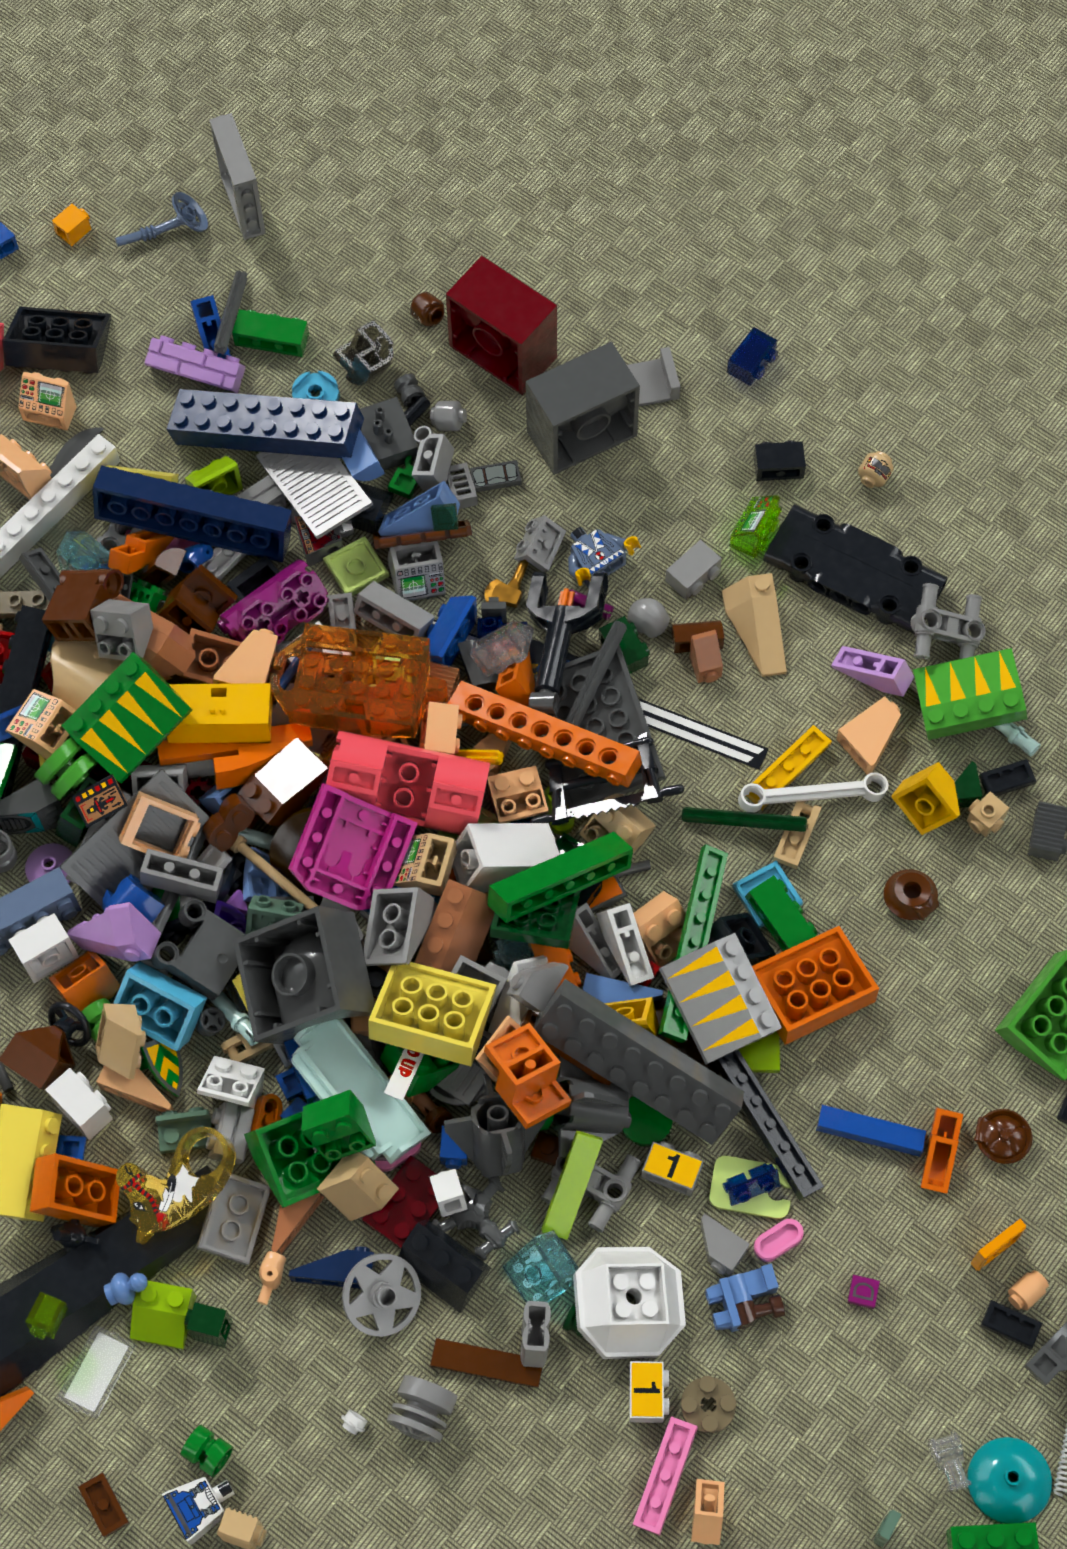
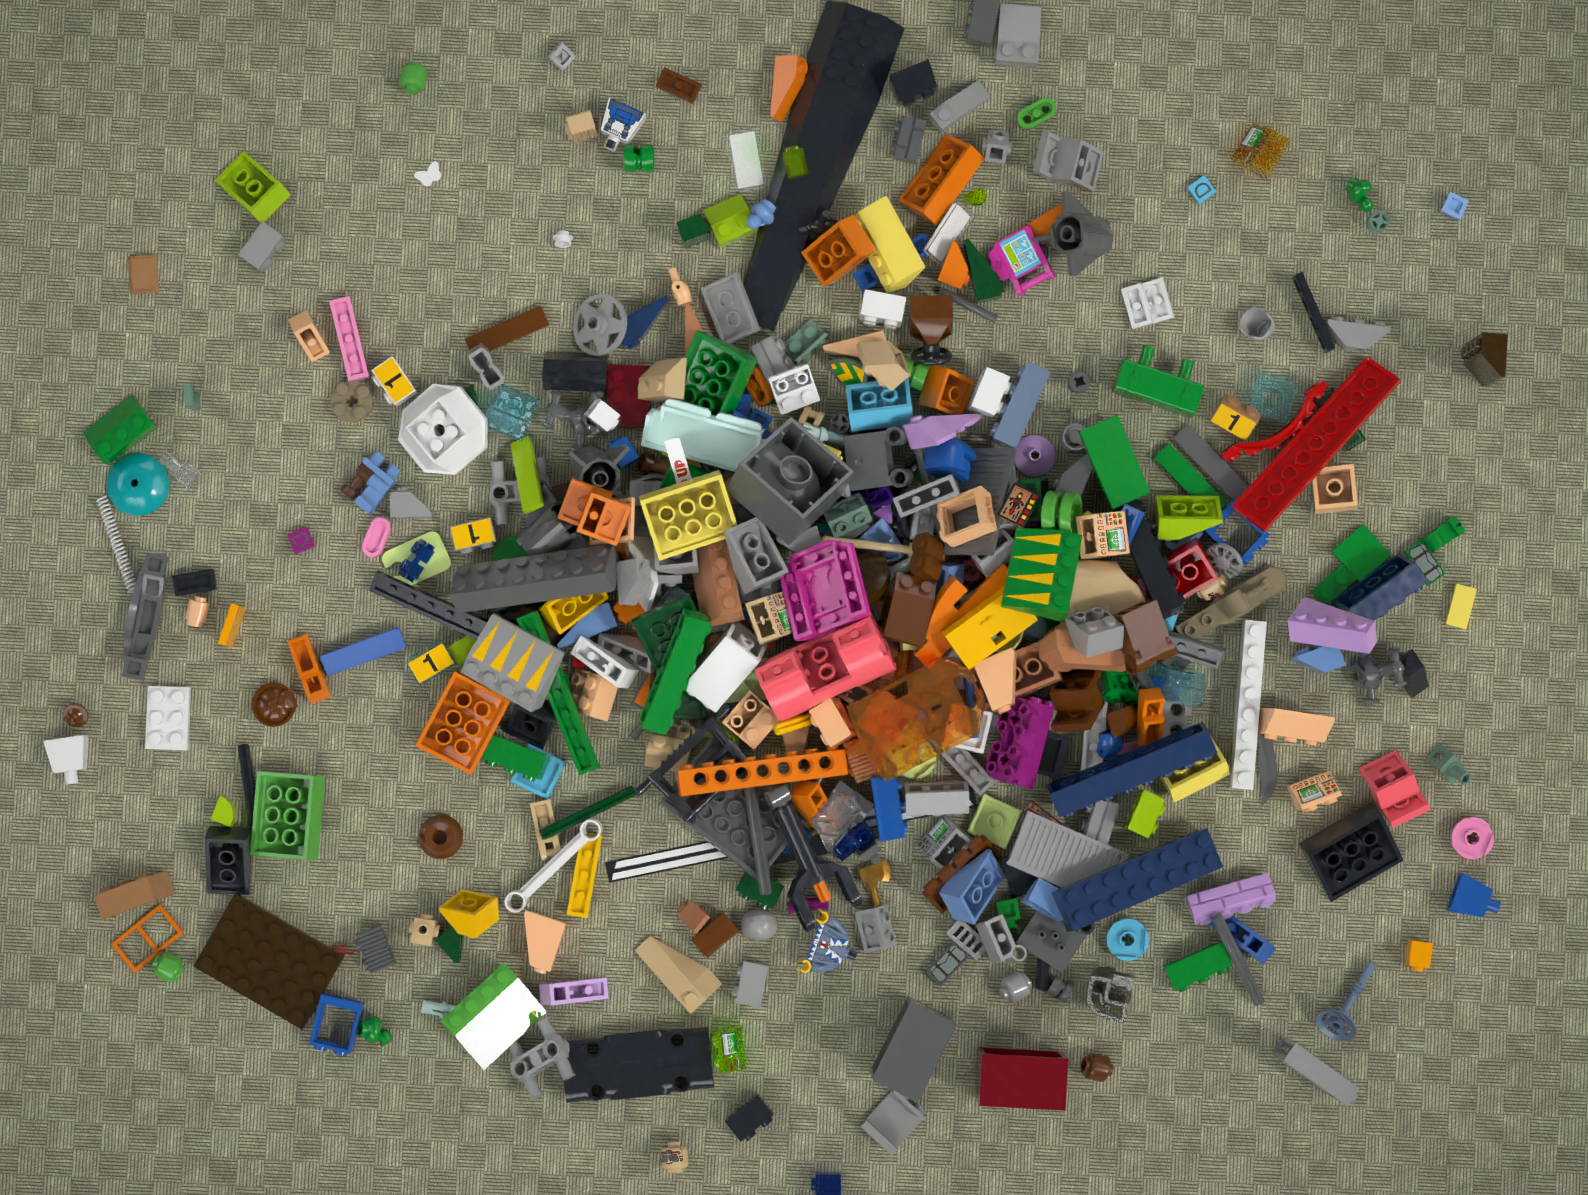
camera: 145 degrees right, 20 degrees up
clear yellow animal [116,1127,236,1245] -> none
green slope [301,1090,376,1163] -> none
light grey wheel [386,1375,458,1443] -> none
clear green tile [431,503,459,531] -> none
black plate [979,759,1036,796] -> none
none -> yellow brick [407,641,457,685]

